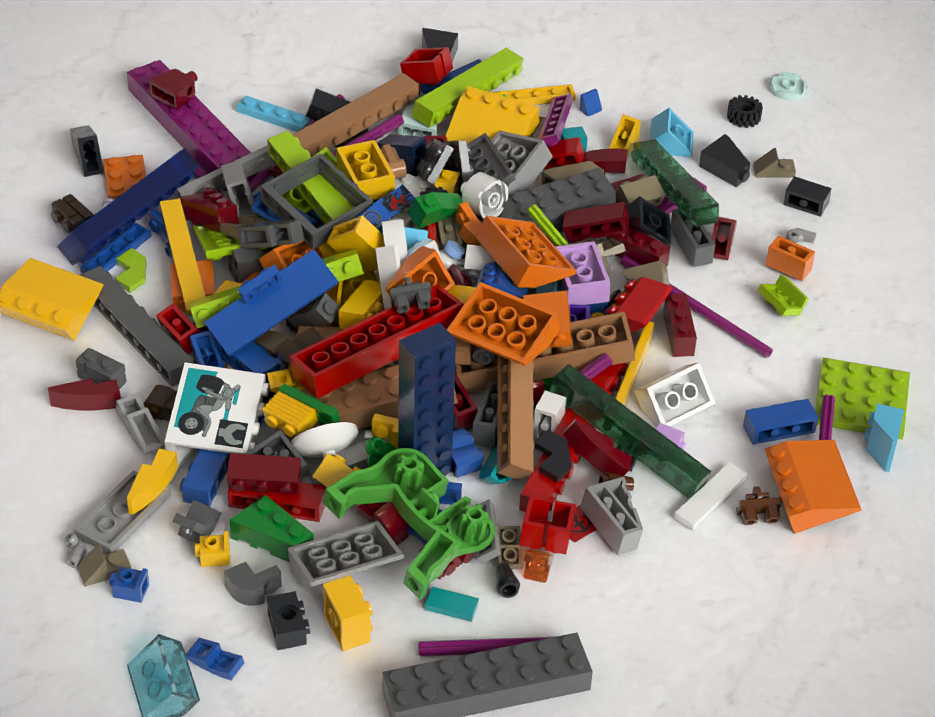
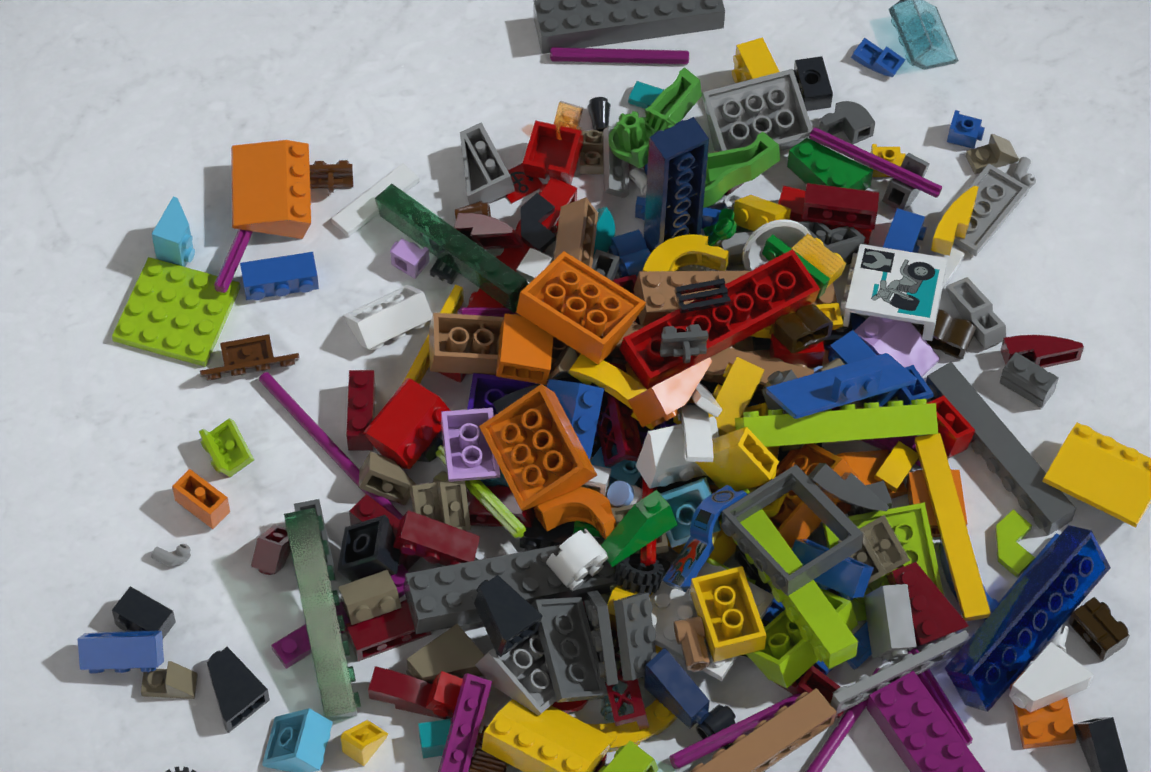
camera: 175 degrees left, 15 degrees up
none -> blue brick [77,631,164,674]
none -> reddish brown bracket [200,334,300,381]
none -> black slope [474,575,543,657]
none -> black tile [674,278,731,313]
none -> magenta axle [809,127,942,198]
none -> white slope [1009,642,1094,712]

